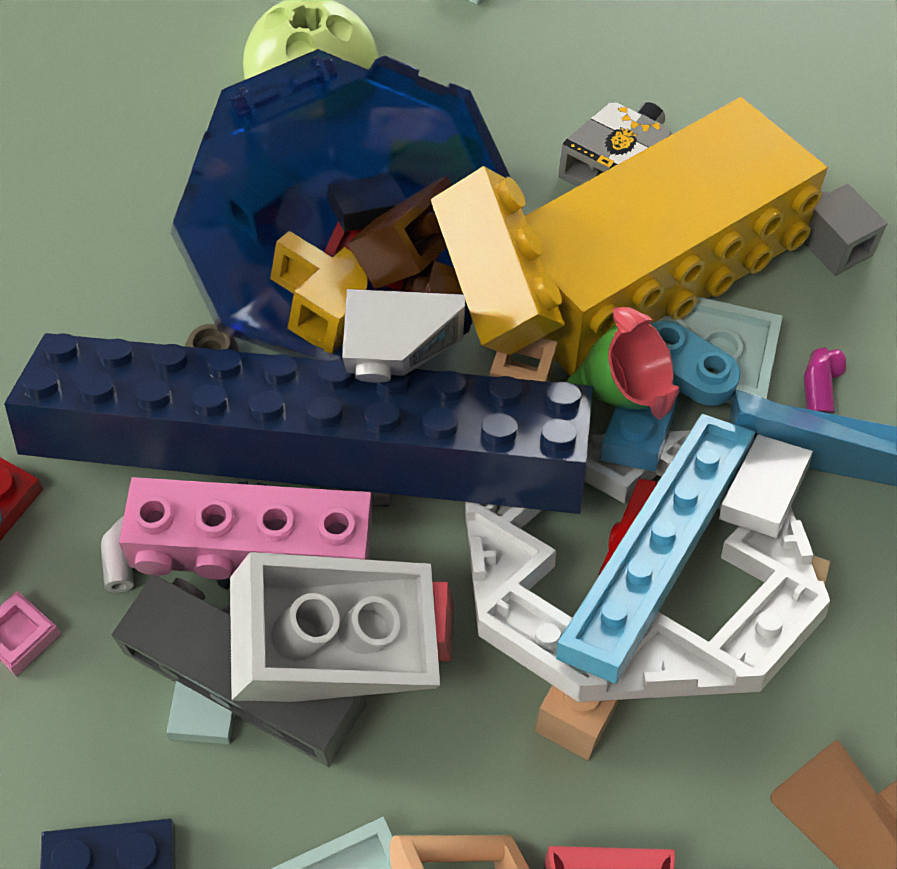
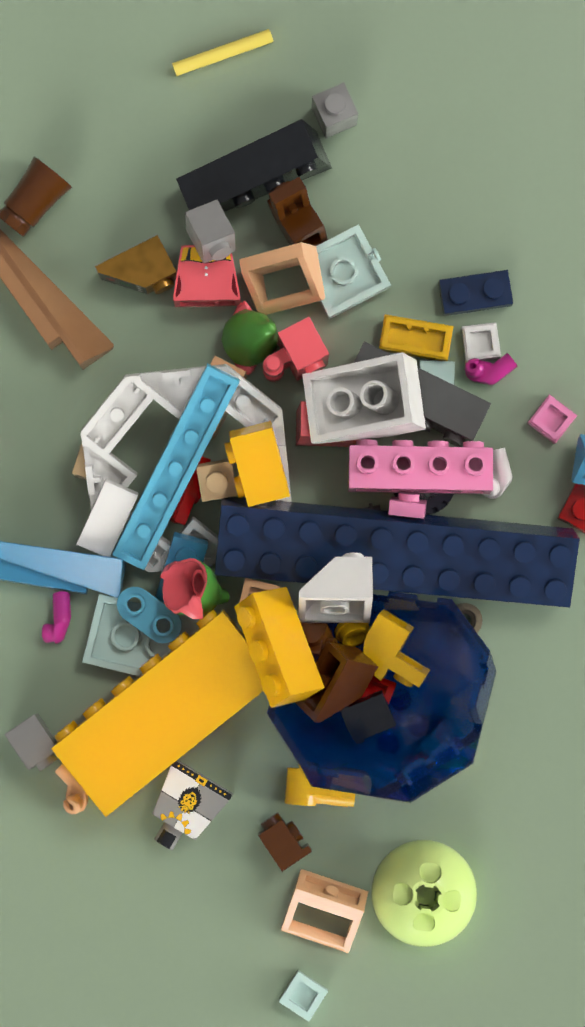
camera: 175 degrees right, 25 degrees up
none -> tan plate [196,459,238,502]
none -> bright green hat [221,301,278,375]
none -> yellow brick [224,421,290,507]
none -> reddish brown brick [258,813,312,872]
none -> coral brick [263,317,329,382]
none -> light nougat tile [281,869,368,953]
none -> yellow plate [379,314,454,361]
none -> bright pink plate [388,492,427,519]
none -> white tile [461,322,501,363]
none -> dark pink arm [465,353,518,385]

